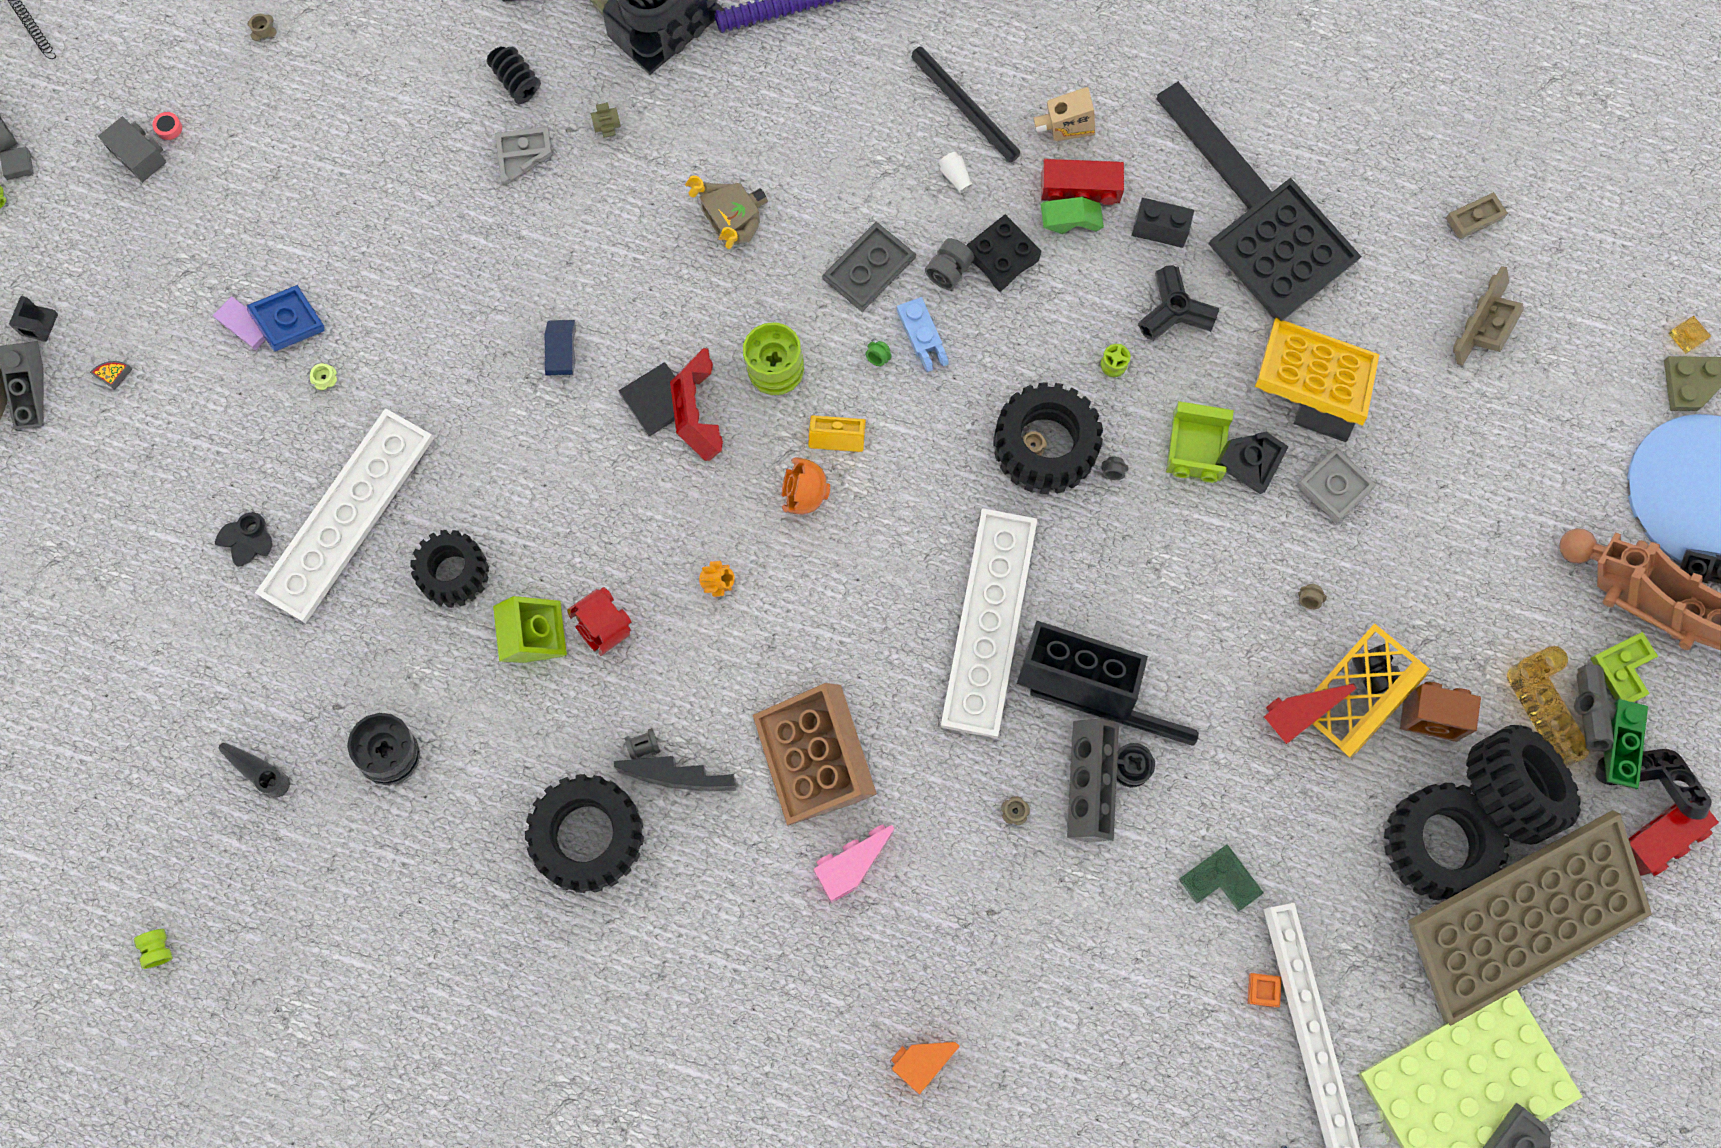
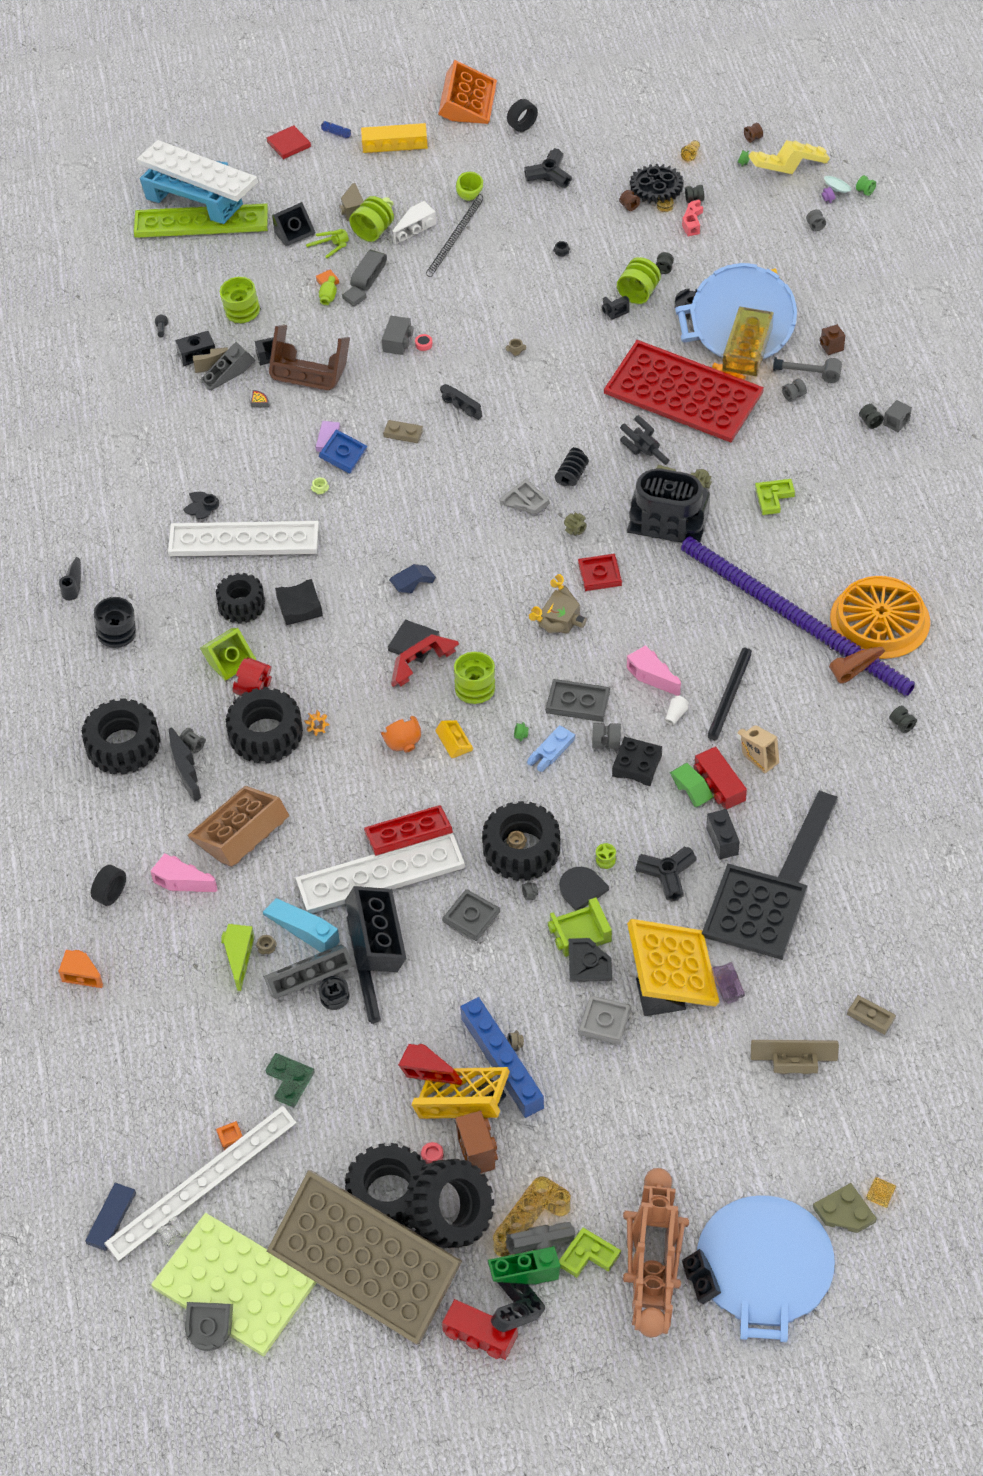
camera: 65 degrees right, 20 degrees down
none -> black tyre [91,865,126,906]
none -> lime slope [221,924,255,991]
none -> black tyre [225,687,303,764]
none -> medium azure slope [263,898,340,952]
none -> reddish brown windscreen [269,324,350,390]
none -> black brick [275,579,323,626]
none -> red tile [364,805,453,856]
none -> dark tan plate [383,420,423,443]
none -> coral tile [421,1142,444,1164]
none -> black hinge [440,384,483,420]
none -> dark grey plate [442,889,500,941]
none -> blue brick [460,997,544,1118]
none -> black tile [559,867,609,911]
none -> red tile [578,553,622,591]
none -> bright pink slope [627,645,681,696]
none -> clear purple hips [712,962,745,1003]

